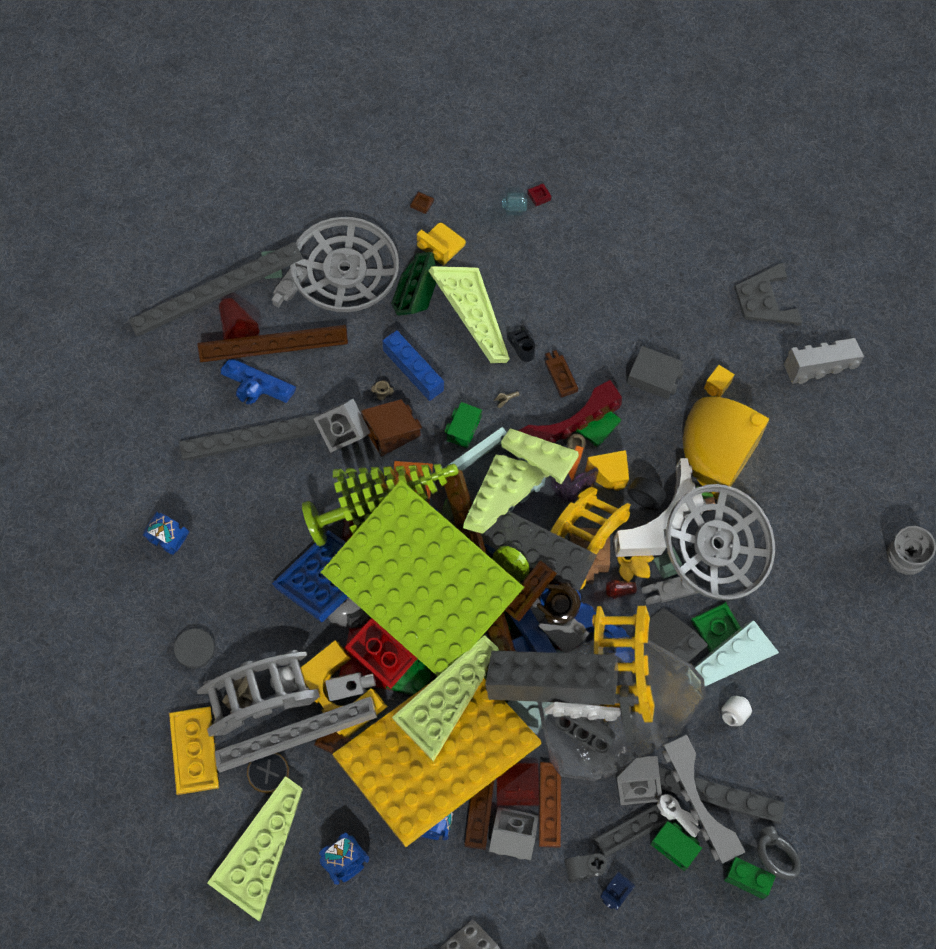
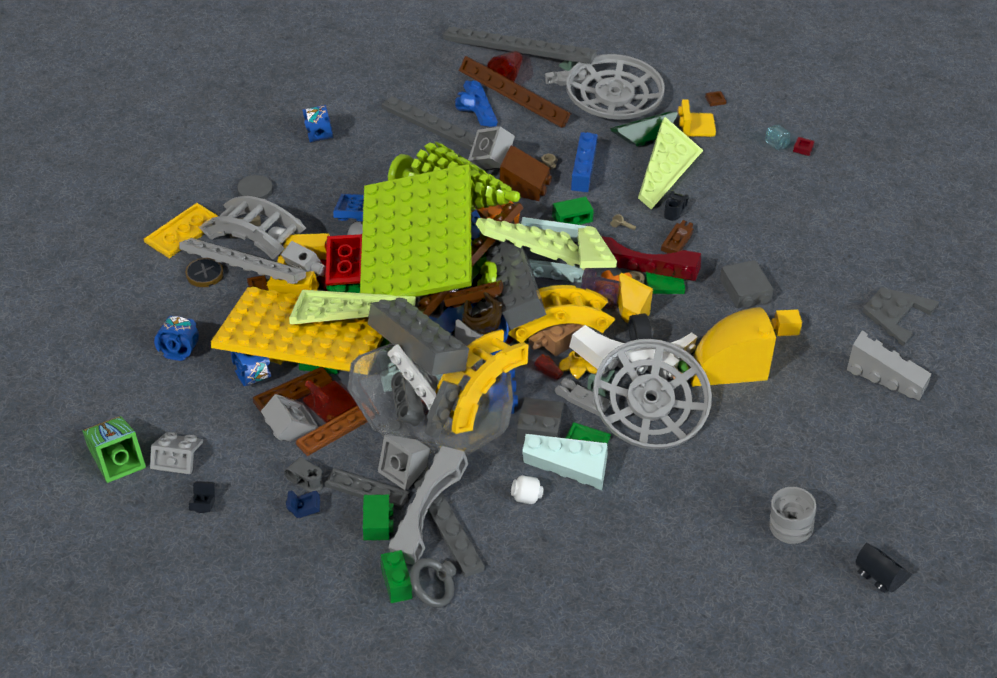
camera: 50 degrees right, 20 degrees down
yellowish green wing [207,776,303,922] -> none
white piece [657,794,700,838] -> none

